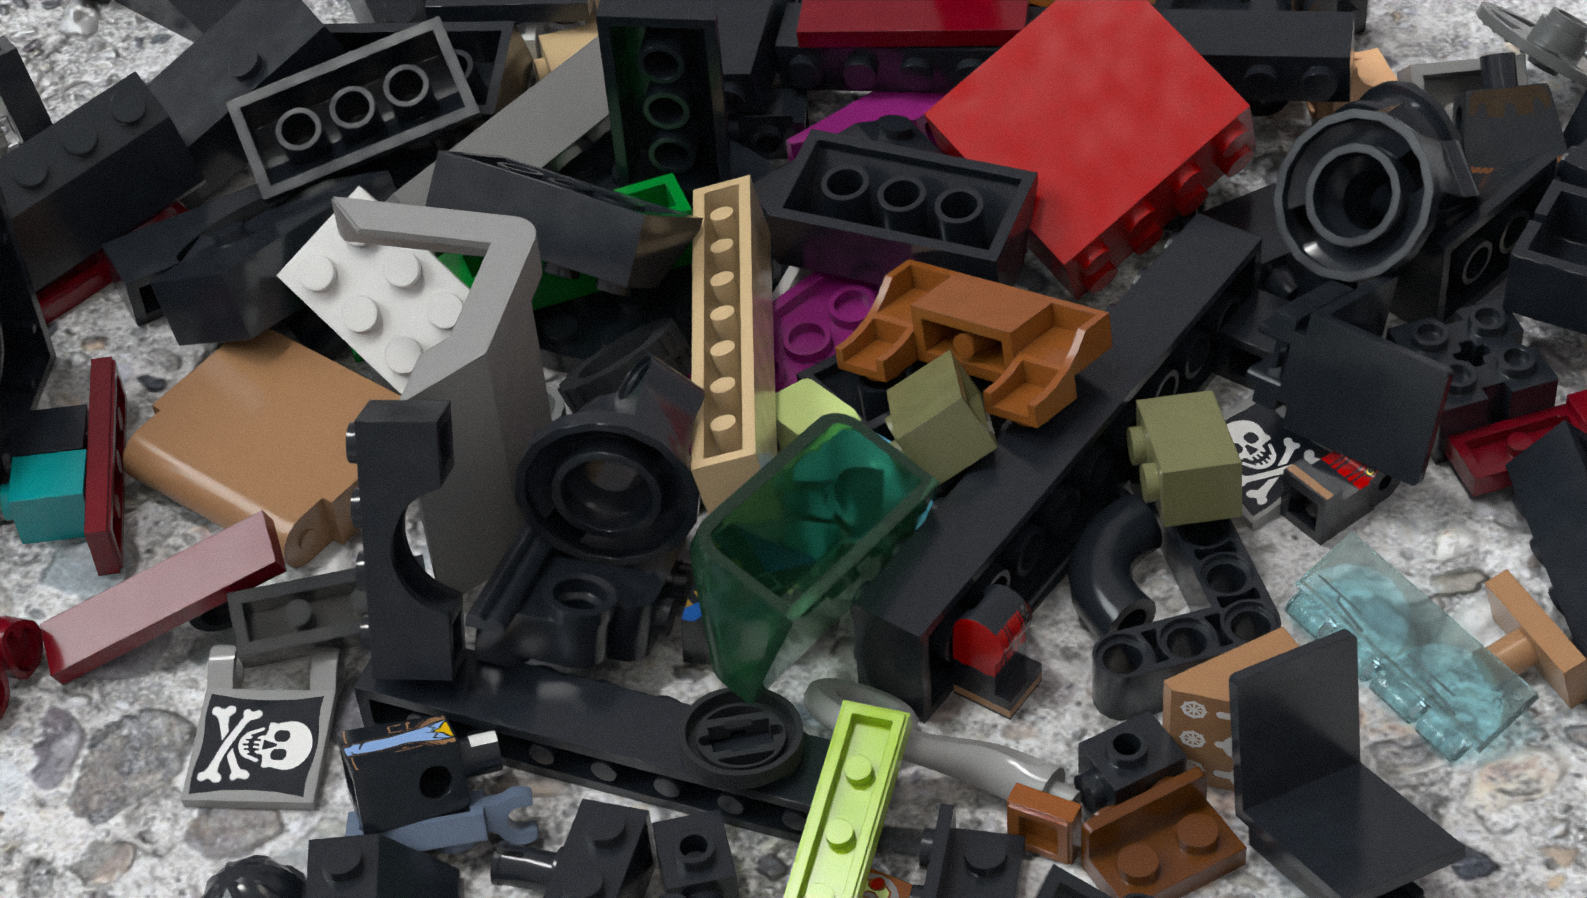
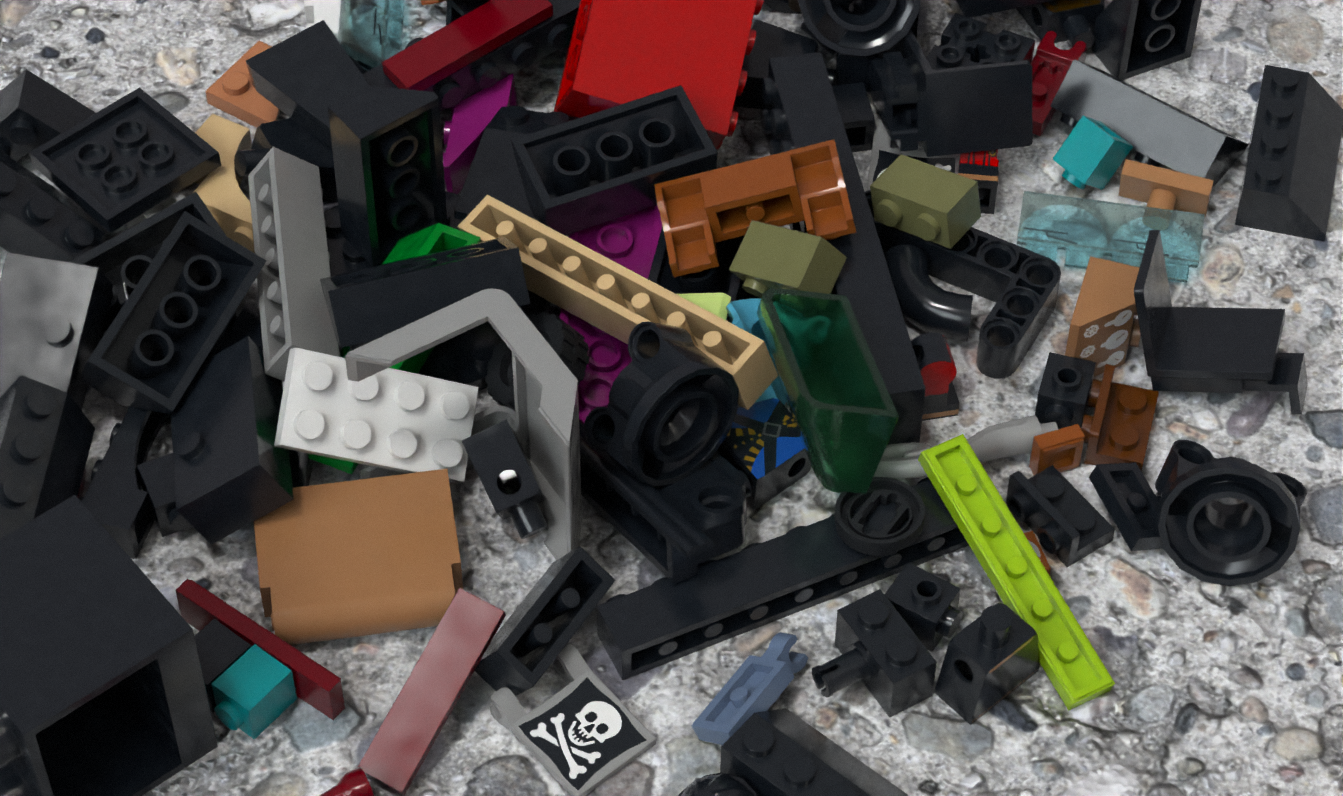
camera: 50 degrees left, 5 degrees up
black torso [336,715,503,835] -> none
black arch [346,400,466,681] -> none
none -> teal brick [1053,115,1133,190]

